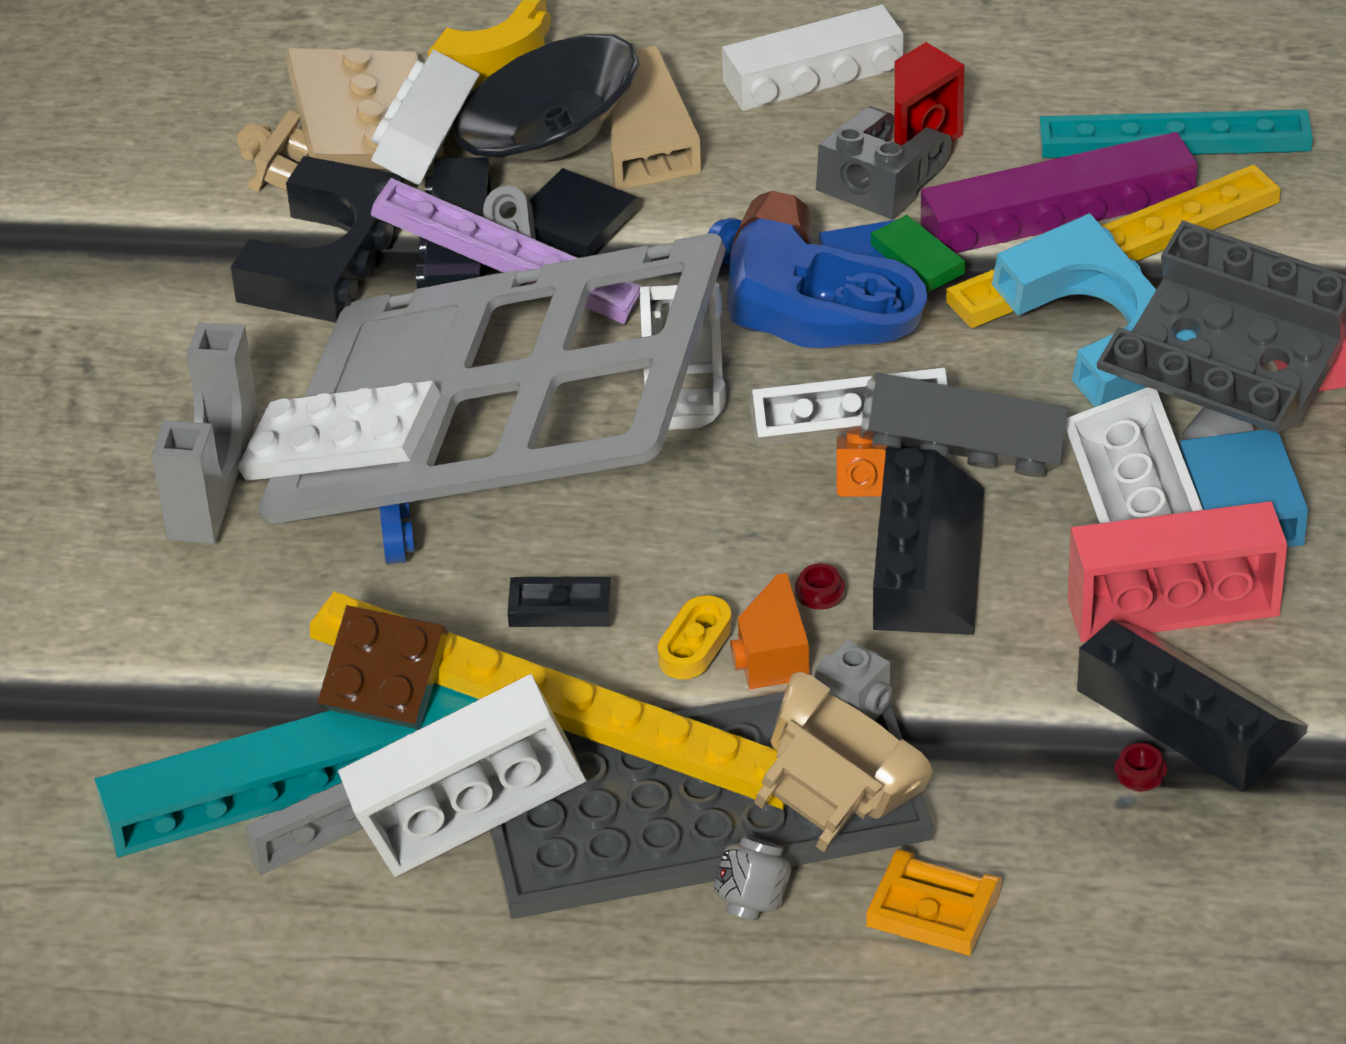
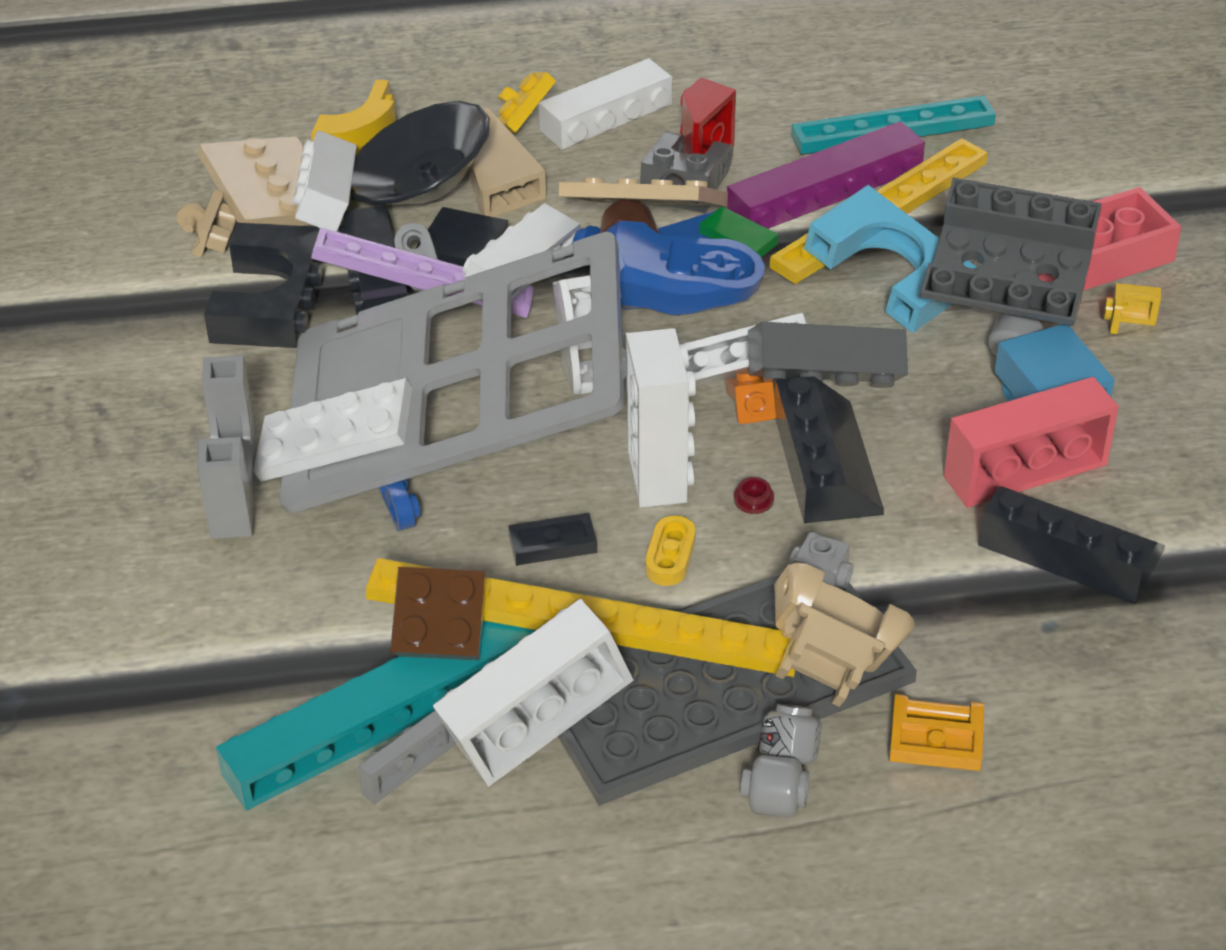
camera: 15 degrees left, 0 degrees up
orange slope [730,573,809,690] -> none
white brick [1066,387,1203,523] -> none
dark red plate [1114,743,1167,792] -> none
none -> white brick [463,203,580,302]
none -> yellow plate [497,72,556,133]
none -> tan plate [558,178,728,207]
none -> white brick [626,328,696,508]
none -> light grey head [741,755,809,818]

